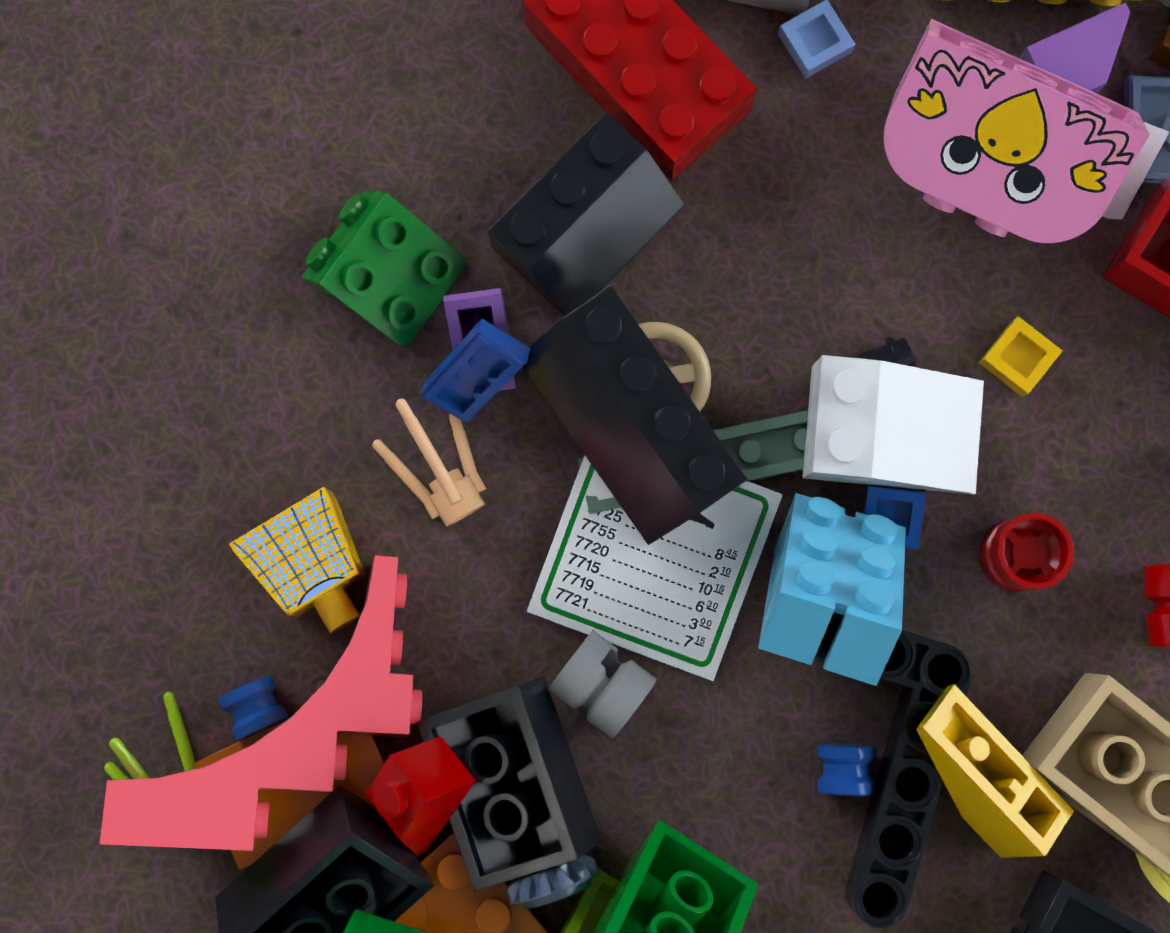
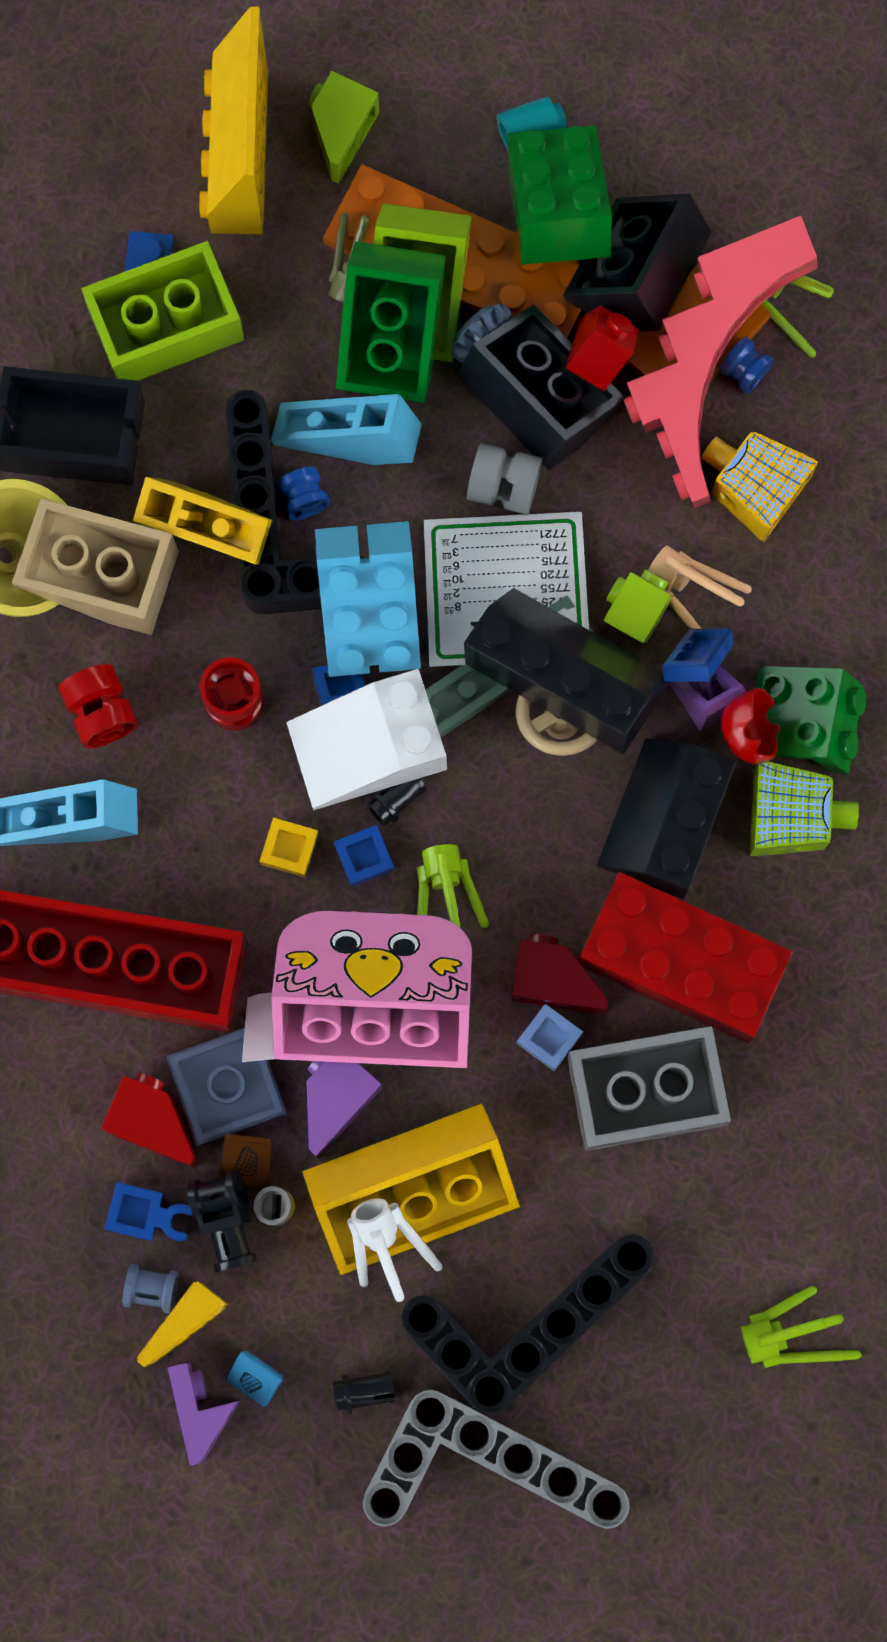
camera: 155 degrees right, 5 degrees down
none -> medium azure slope [271,394,422,465]
none -> blue plate [334,825,395,888]
none -> lime plant [416,844,489,928]
none -> dark red slope [511,934,608,1015]
none -> lime brick [603,569,674,643]
none -> red hair [721,688,781,764]
none -> lime torso [750,762,859,856]

